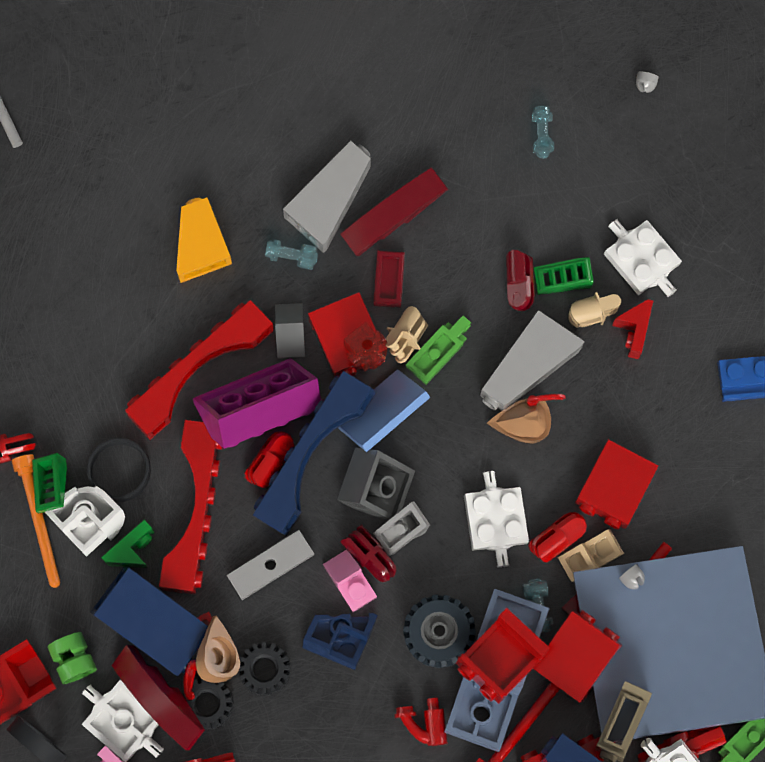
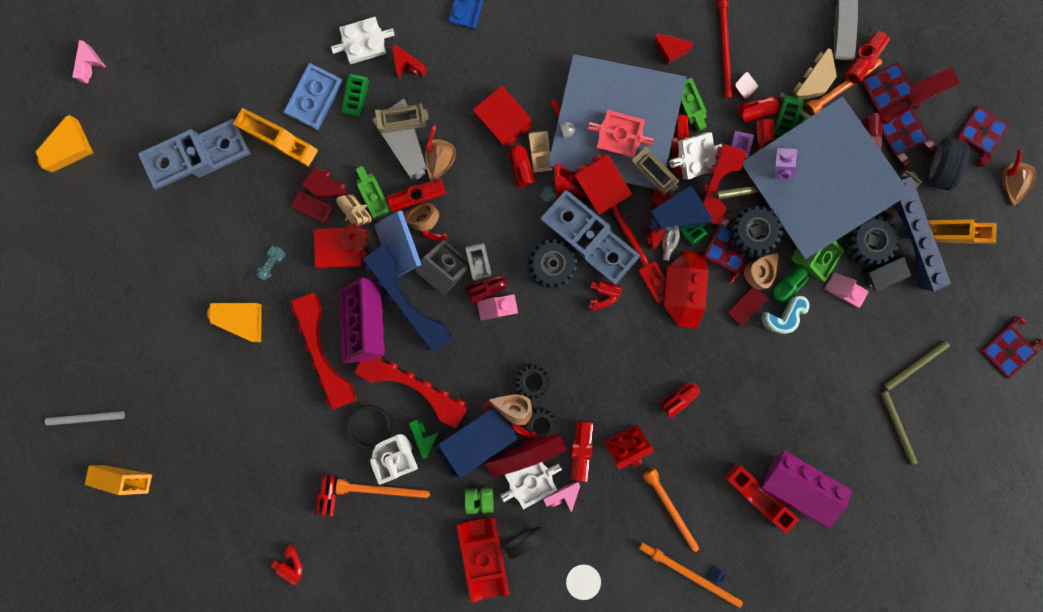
camera: 65 degrees left, 10 degrees up
green slope [32,453,67,514] -> none
light grey tile [227,530,314,600] -> none
red arm [245,431,294,488] -> none
dark grey slope [275,303,305,359] -> none
light grey slope [283,141,371,253] -> none
dark blue slope [303,613,378,670] -> none
dark red slope [341,168,448,256] -> none
red panel [456,608,550,704] -> none
white plate [464,471,529,567] -> none
dark red arm [506,250,535,311] -> none
clear light blue bar [532,106,554,158] -> none
tan arm [568,292,621,328] -> none
none -> sand blue bracket [138,119,251,190]
none -> light orange slope [233,108,318,167]
none -> medium blue tile [283,63,344,131]
none -> dark red slope [302,166,349,199]
none -> dark tan window [375,103,429,134]
none -> red piece [387,178,446,212]
none -> medium nougat piece [403,203,447,241]
none -> red slope [554,163,586,198]
none -> coral plate [588,110,654,158]

